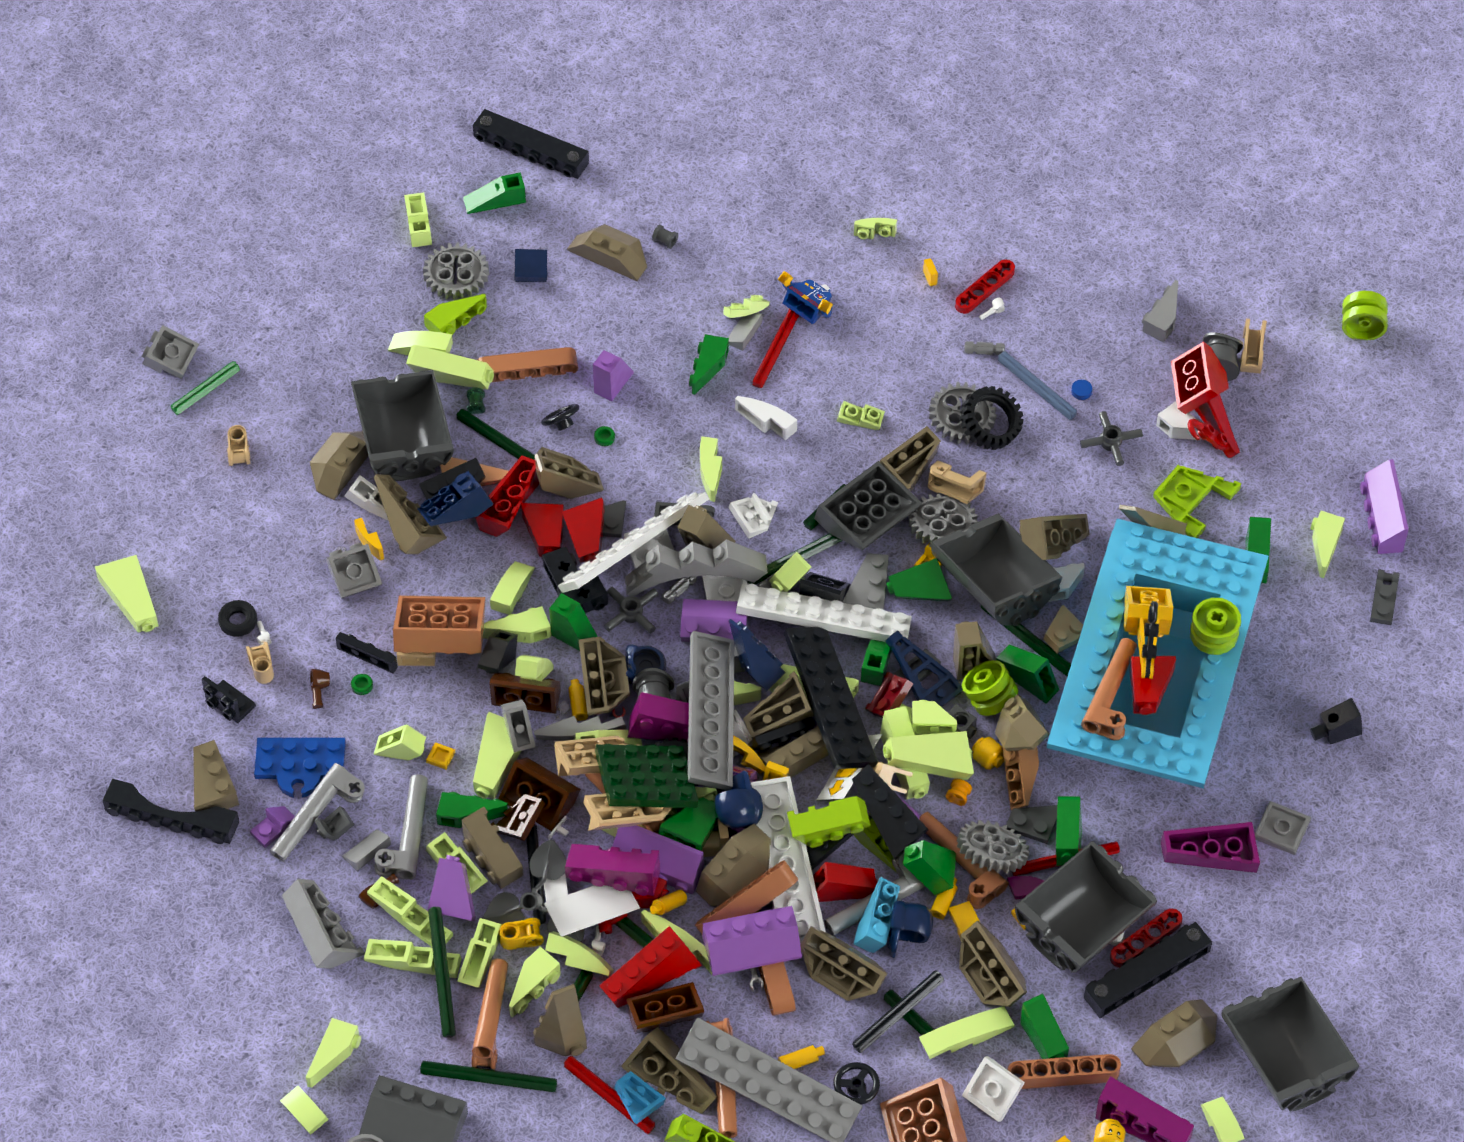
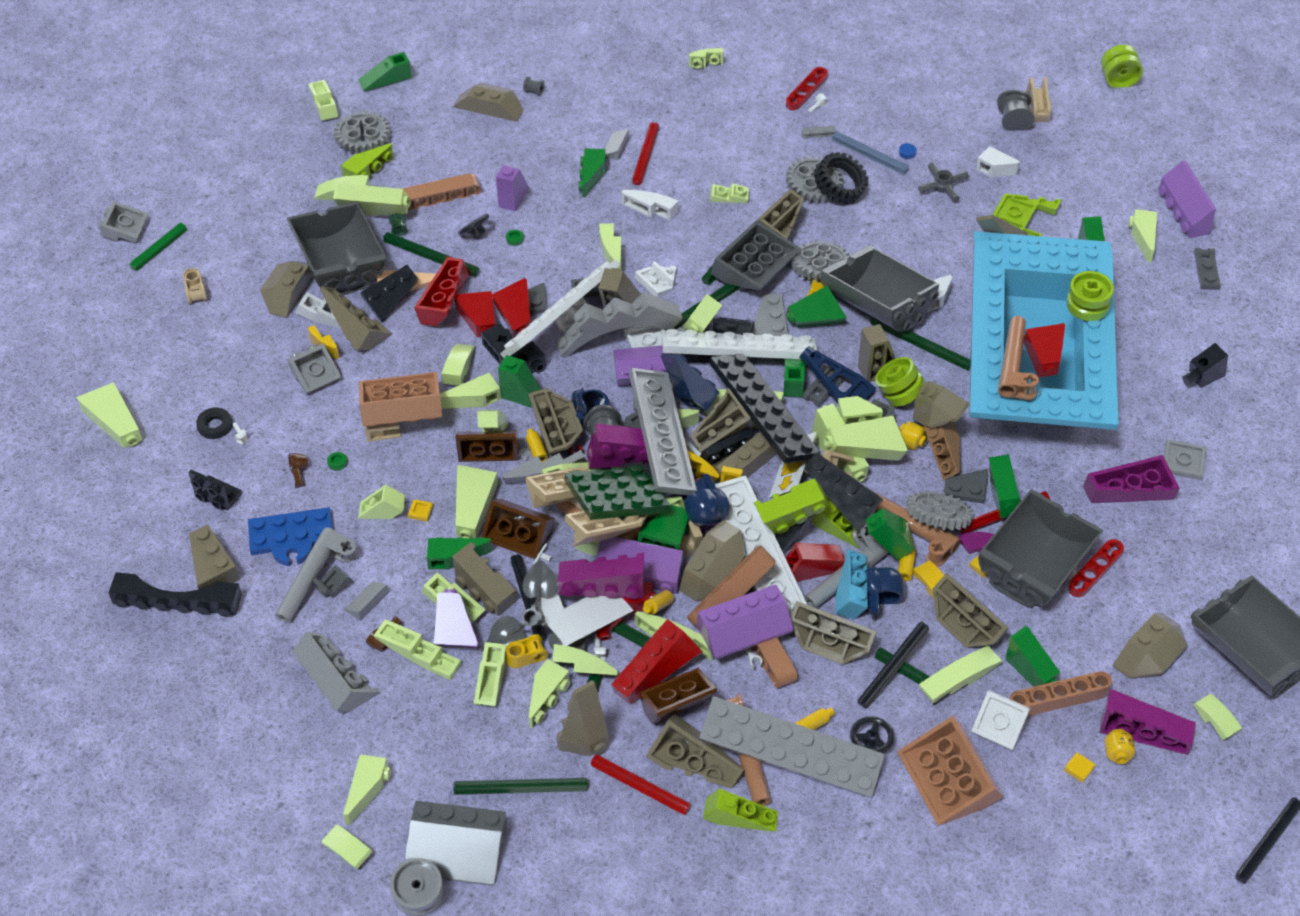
camera: 10 degrees left, 5 degrees down
tan piece [246,642,274,684] -> none
medium lavender slope [250,806,295,848] -> none
black plate [336,632,398,674] -> none
yellowish green slope [364,939,462,978] -> none
light grey axle [374,774,428,880] -> none
dark blue slope [417,471,494,526] -> none
dark green axle [428,907,456,1038] -> none
nougat axle [472,959,508,1070] -> none
black piece [473,109,589,179] -> none
black slope [477,630,518,674] -> none
reddish brown wing [491,794,546,841] -> none
light grey slope [501,700,536,752] -> none
dark blue piece [514,249,548,282] -> none
dark tan wedge [535,447,604,499] -> none
dark grey bar [604,586,658,634] -> none
dark azure wing [614,1071,666,1124] -> none
light grey axle [662,576,697,604] -> none
yellowish green slope [724,295,770,318] -> none
blue torso [777,271,833,324] -> none
dark red plate [865,671,913,718] -> none
yellow tile [923,258,938,286] -> none
tan piece [927,461,987,504] -> none
light orange wheel [945,778,972,806] -> none
green slope [996,644,1059,704] -> none
dark tan wedge [1019,514,1090,560] -> none
tan wing [1043,605,1083,654] -> none
black piece [1084,922,1212,1018] -> none
yellow slope [1124,586,1173,679] -> none
light grey slope [1142,280,1178,343] -> none
red slope [1171,341,1240,458] -> none

